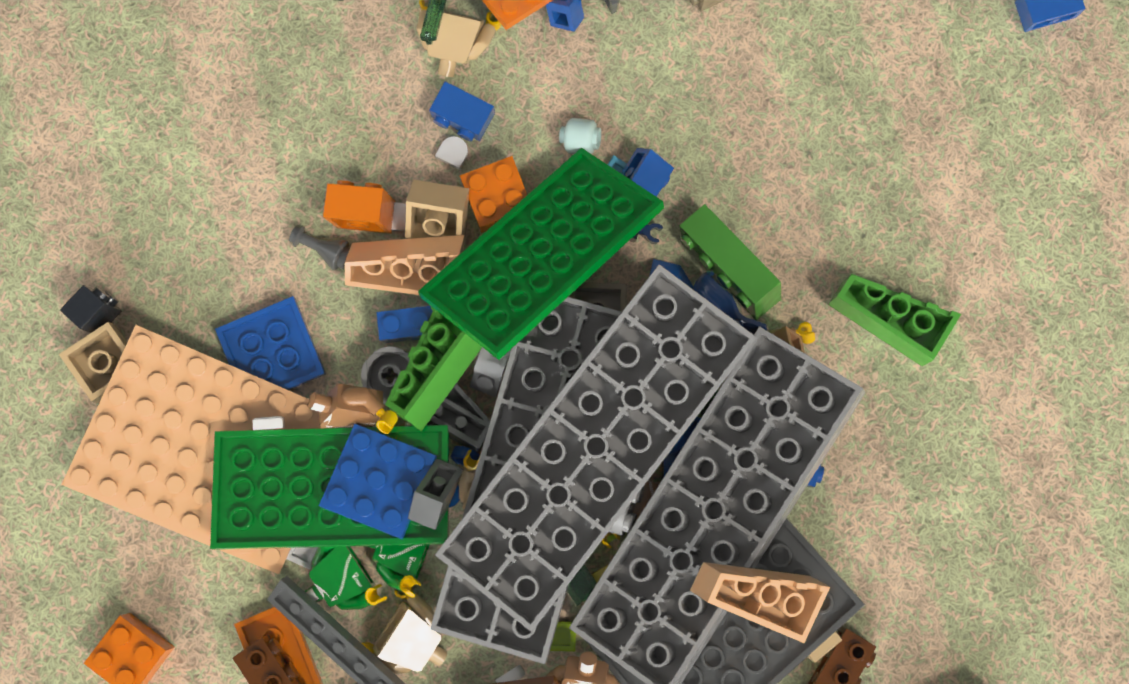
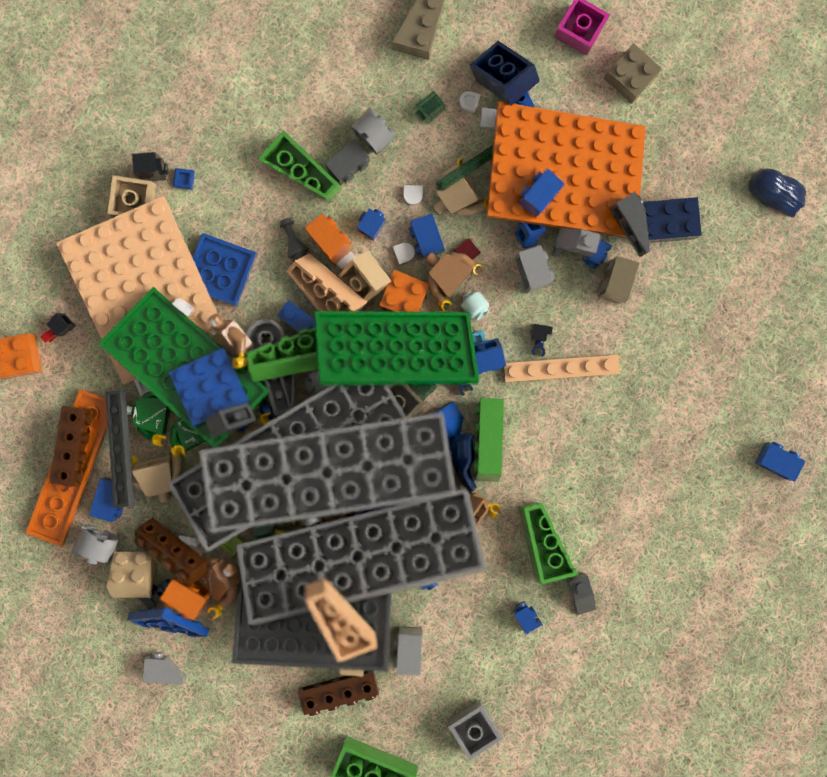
camera: 45 degrees right, 5 degrees up
none -> black piece [40,313,76,343]
none -> blue tile [173,168,195,190]
none -> bright green wedge [258,130,342,201]
none -> dark grey brick [325,139,370,185]
none -> light grey brick [351,108,397,155]
none -> blue brick [357,208,386,241]
none -> light grey brick [393,626,422,676]
none -> white tile [404,185,423,206]
none -> clear green brick [410,384,437,401]
none -> medium nougat torso [425,252,482,311]
none -> light grey brick [447,699,502,760]
none -> dark red tile [454,238,481,260]
none -> light nougat plate [504,355,620,382]
none -> blue brick [513,601,543,634]
none -> light grey brick [515,245,555,294]
none -> black piece [531,324,553,357]
none -> dark grey slope [566,573,596,615]

